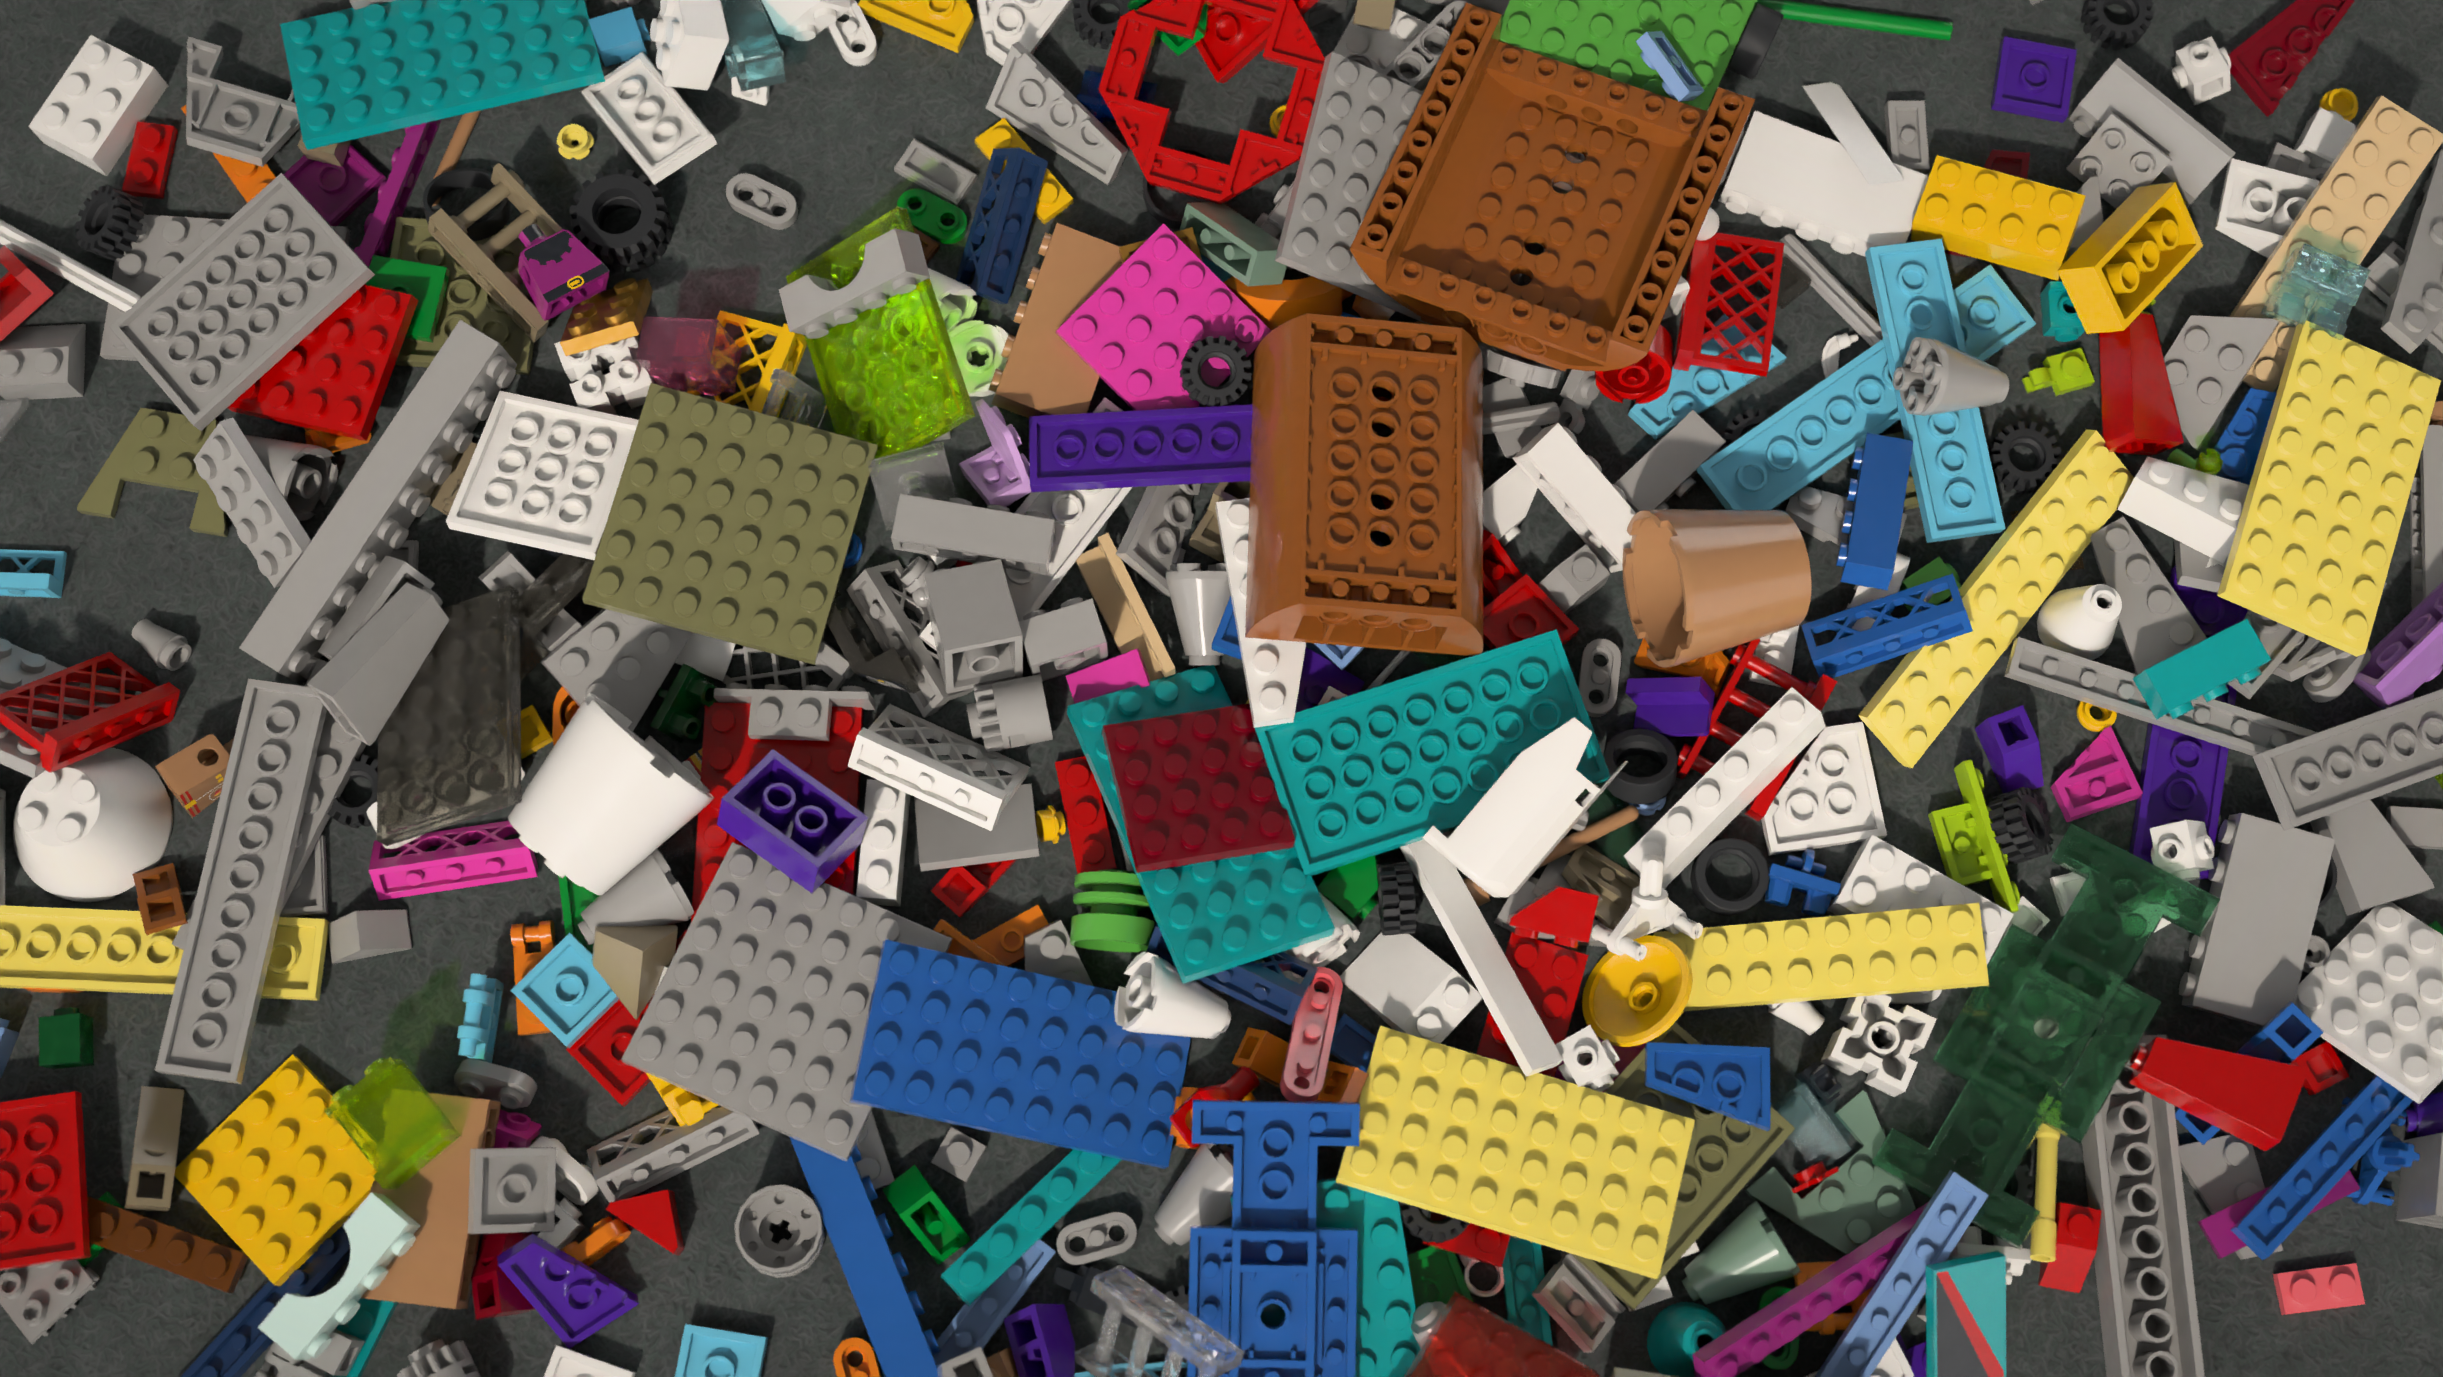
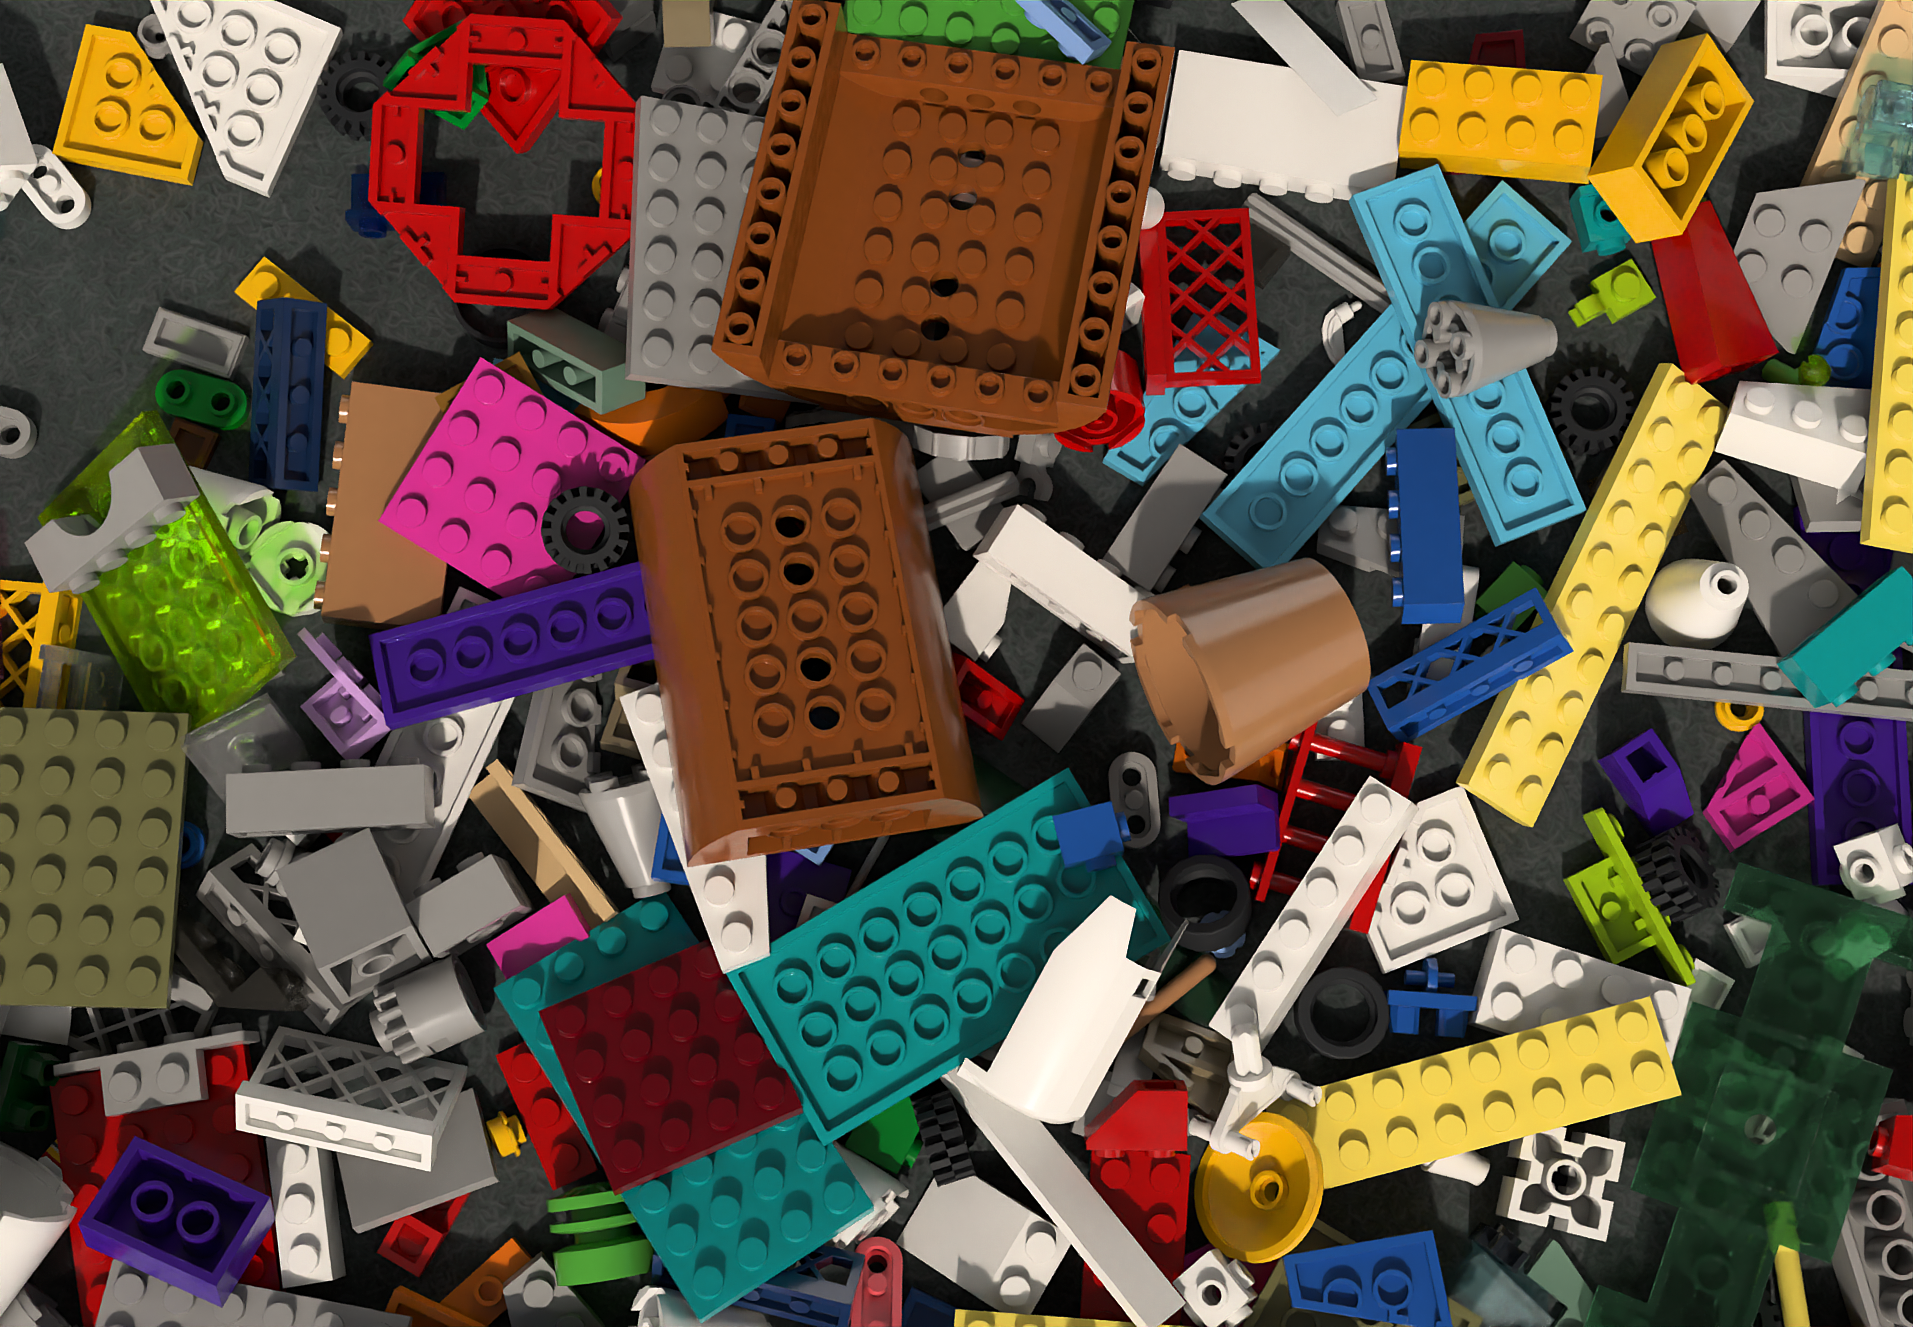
camera: 10 degrees left, 5 degrees up
light grey wing [986,41,1128,185] -> none
red plate [1483,574,1579,650] -> none
none -> blue brick [1052,801,1131,873]

